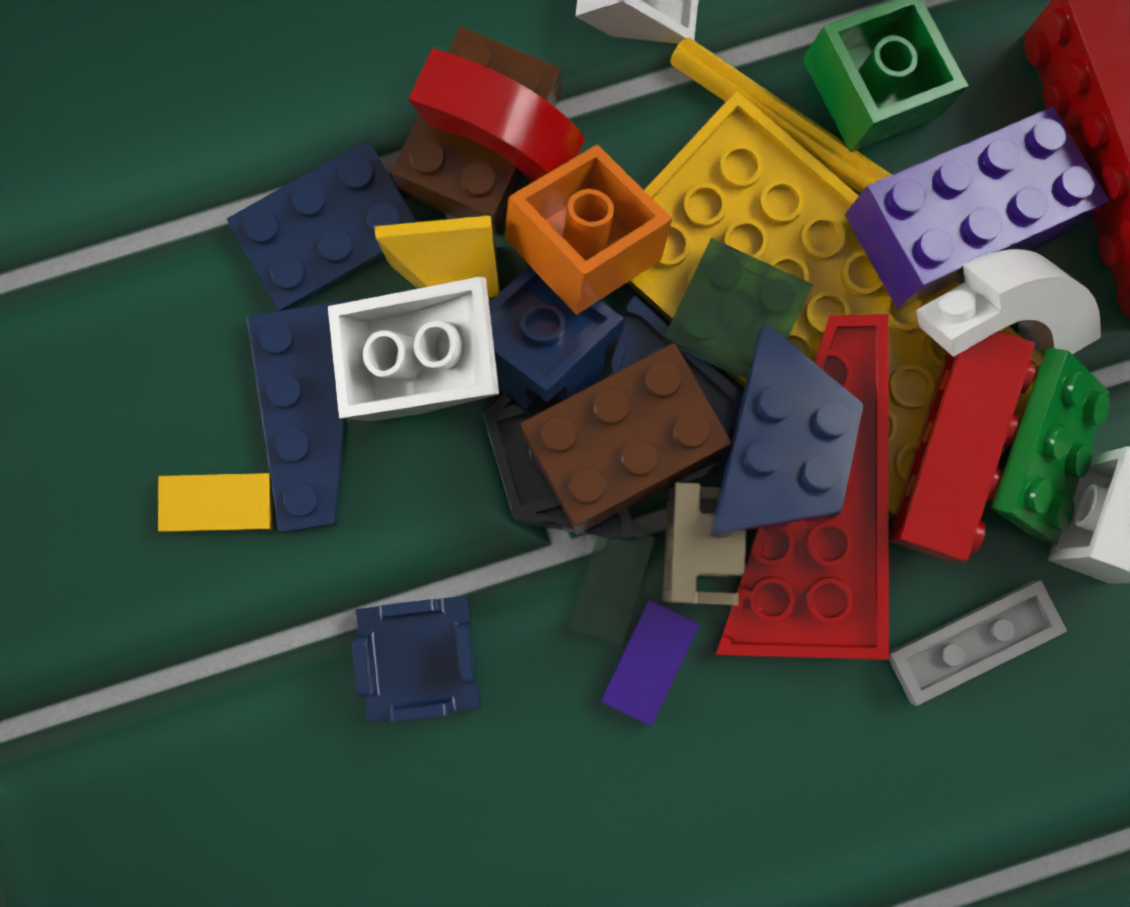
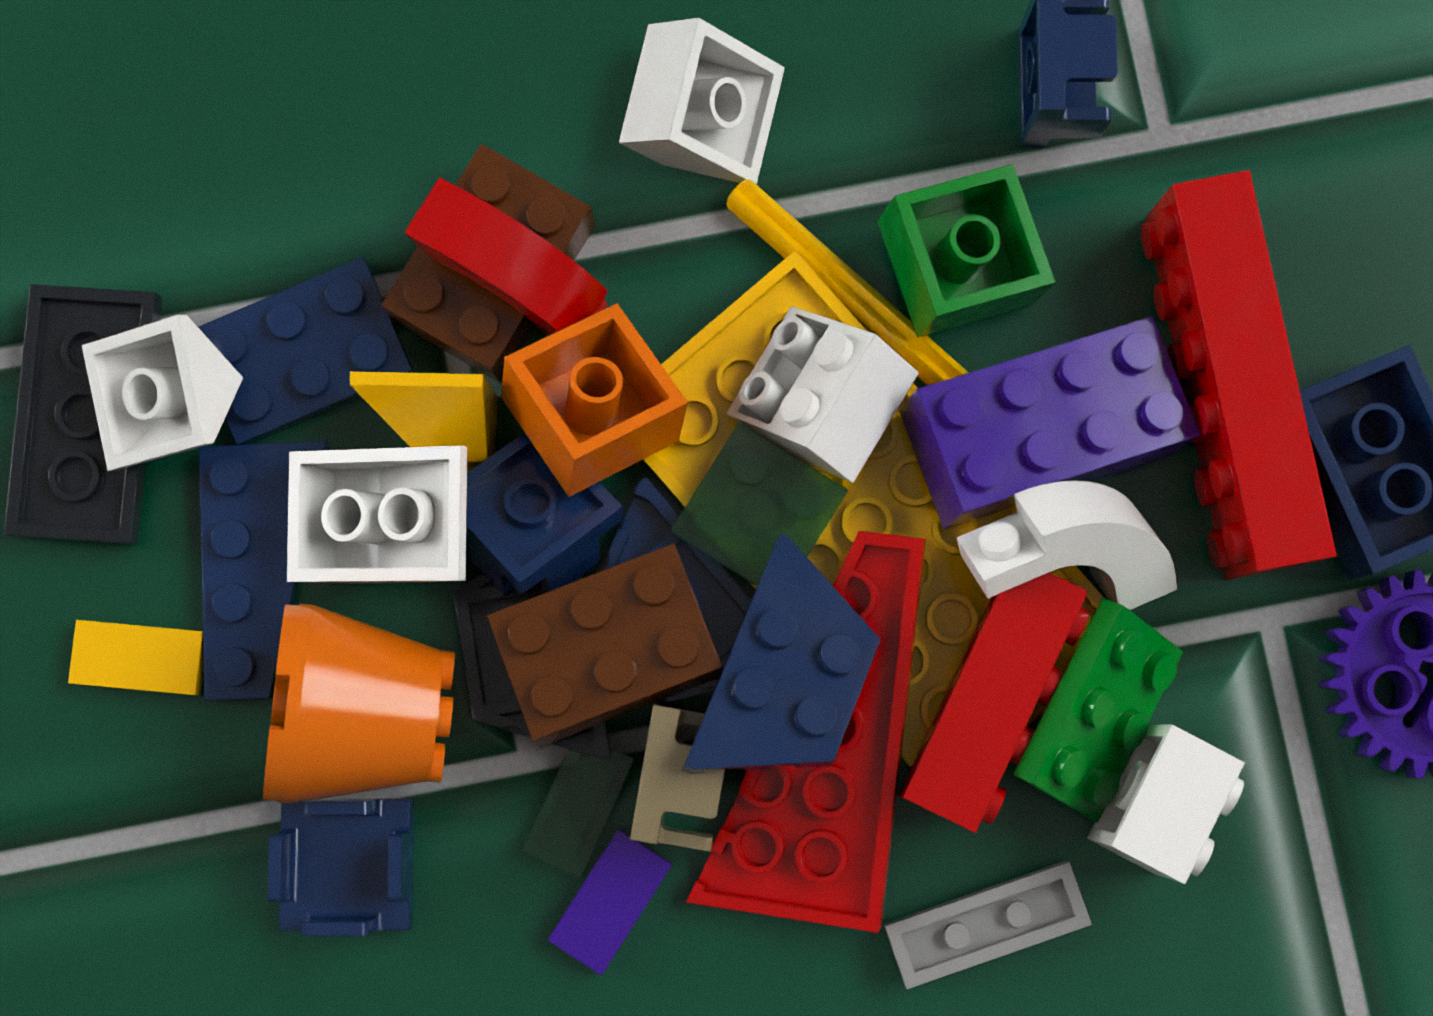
camera: 10 degrees right, 0 degrees up
none -> black plate [3,284,162,545]
none -> white slope [82,315,243,471]
none -> orange cone [263,603,455,804]
none -> white slope [726,306,919,483]

